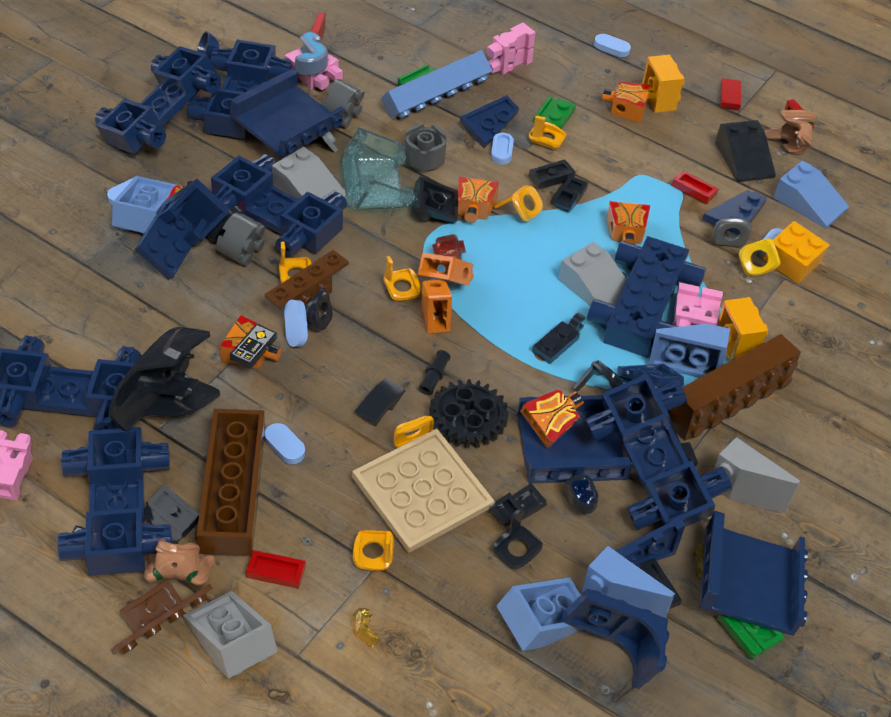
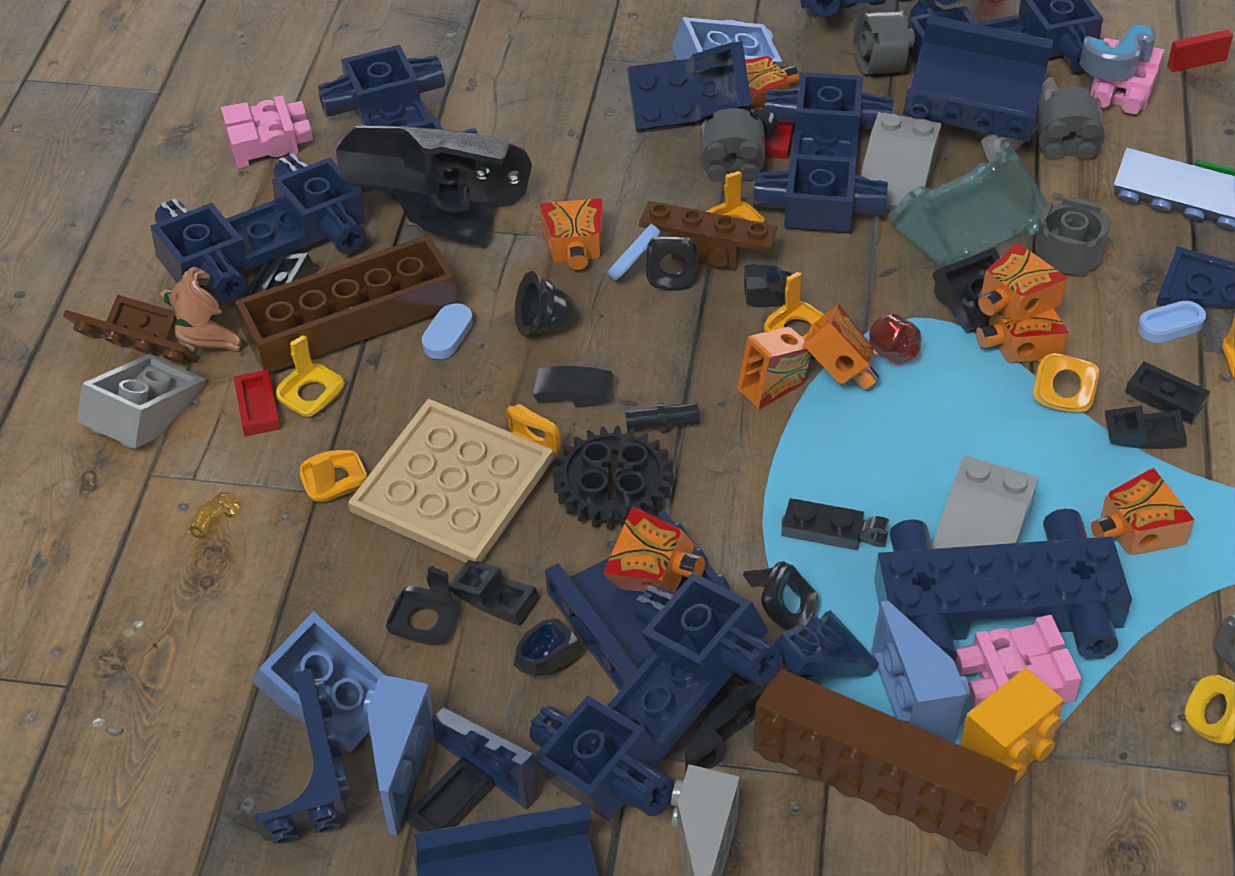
camera: 70 degrees right, 0 degrees up
tile [230,323,277,369] -> none
none -> yellow piece [276,335,345,417]
none -> black piece [515,271,580,336]
none -> black rock [744,264,793,308]
none -> dark grey brick [853,11,915,74]
none -> orange torso [978,243,1068,322]

